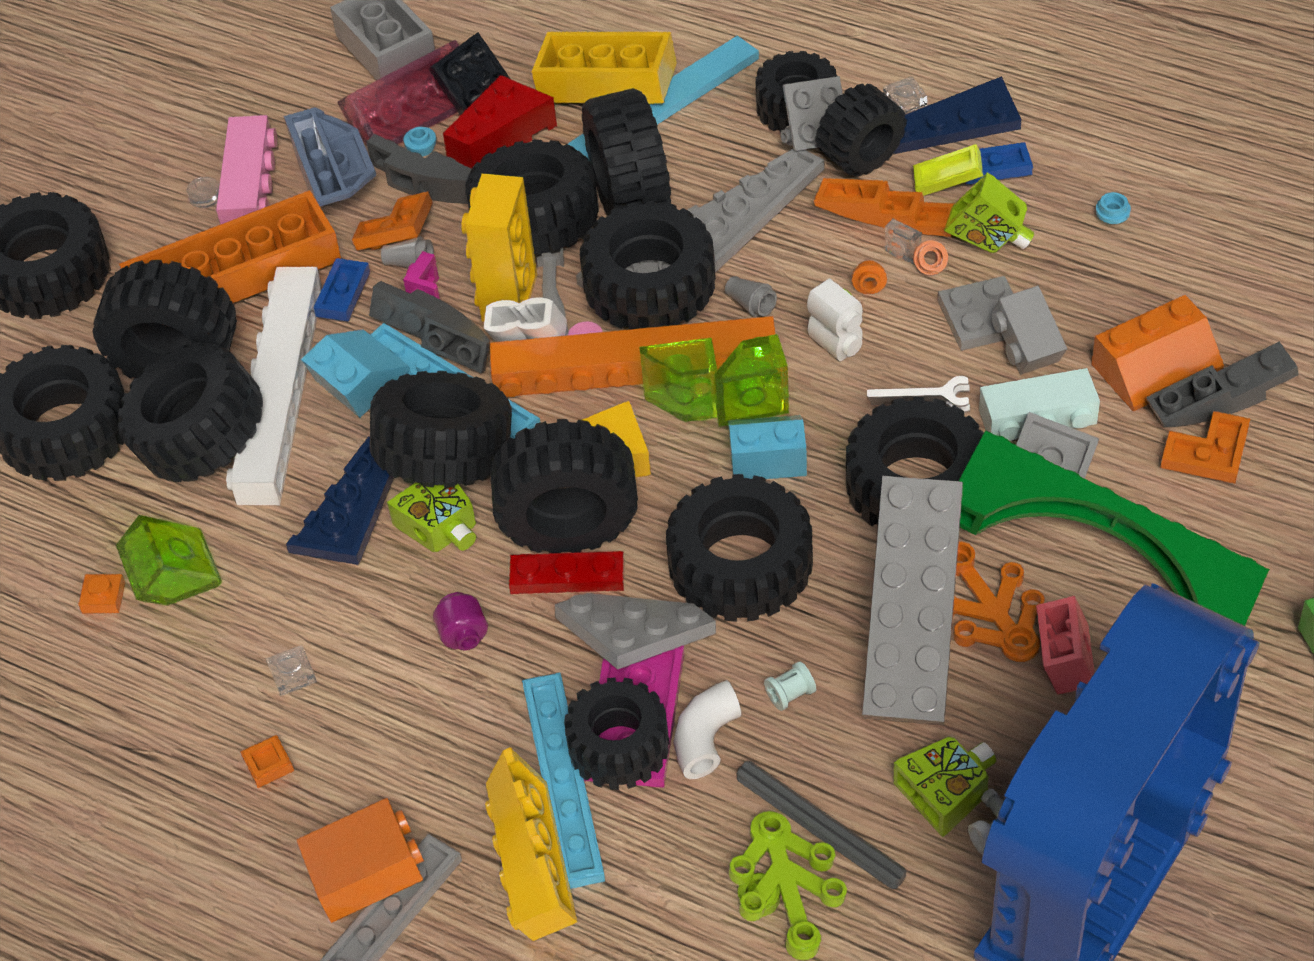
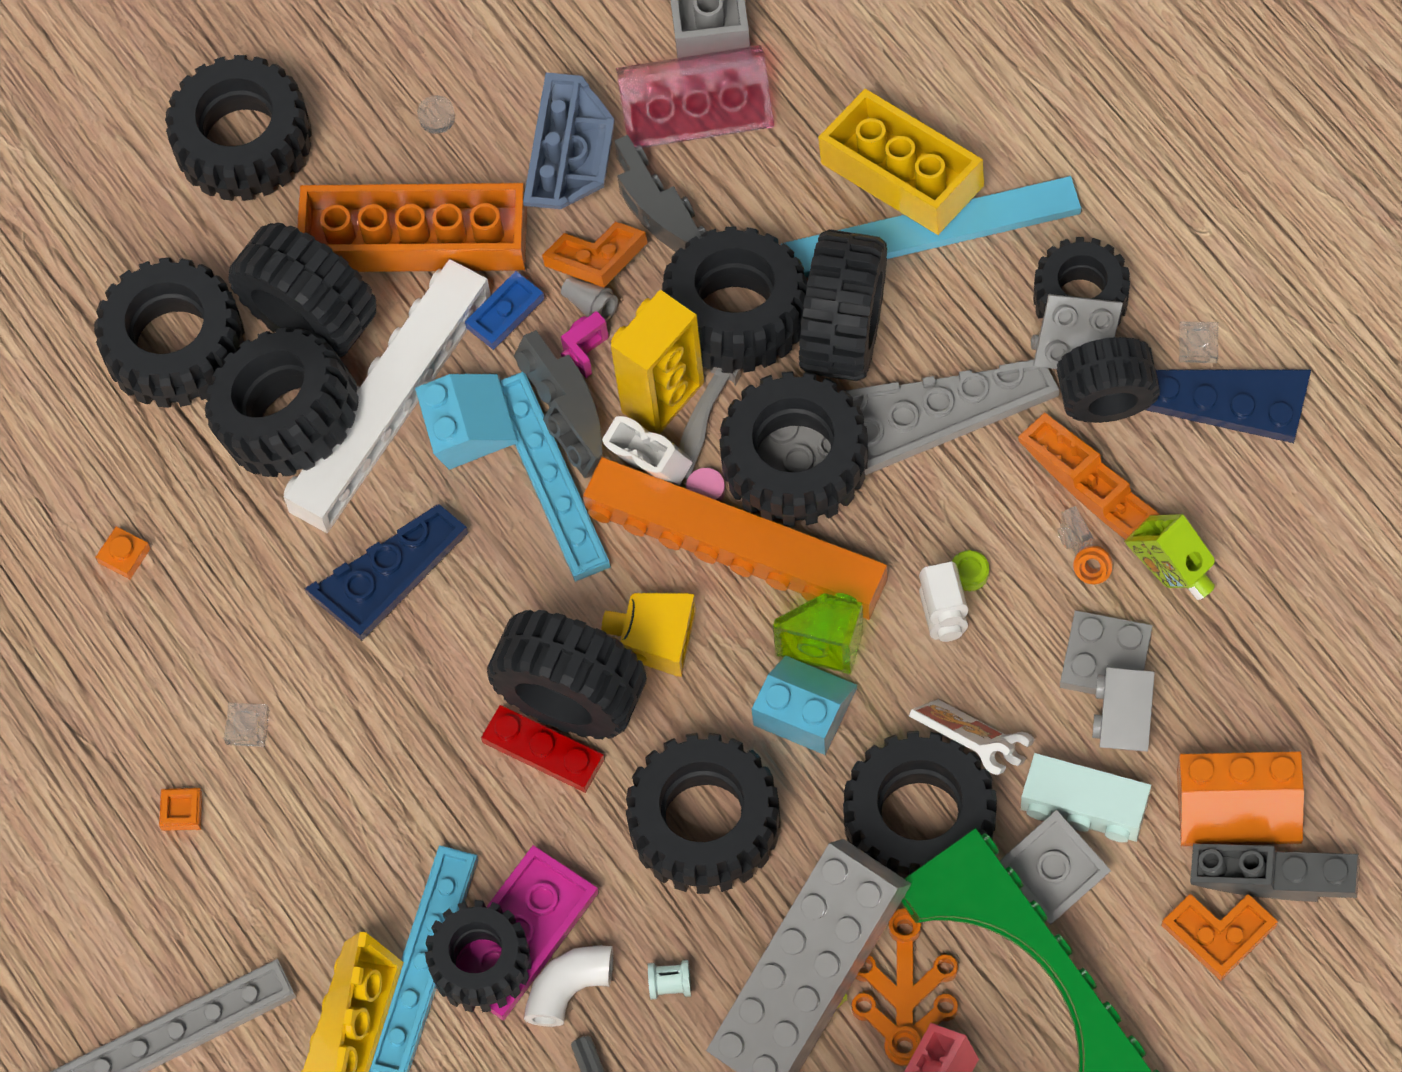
camera: 30 degrees right, 15 degrees up
clear neon green slope [116,515,222,606] -> none
bright pink brick [216,115,277,224] -> none
orange brick [296,798,424,923] -> none
black tyre [370,371,512,488] -> none
lime torso [387,482,476,552] -> none
medium azure plate [404,127,437,157] -> none
black tile [428,32,510,115] -> none
magenta head [433,592,488,651] -> none
red wedge [443,75,557,169] -> none
light grey plate [555,593,716,670] -> none
clear neon green slope [639,338,720,422] -> none
light grey cone [725,276,777,316] -> none
orange plate [852,260,887,294] -> none
neon yellow tile [913,144,983,196] -> none
blue plate [965,142,1033,184] -> none
medium azure plate [1096,192,1131,224] -> none

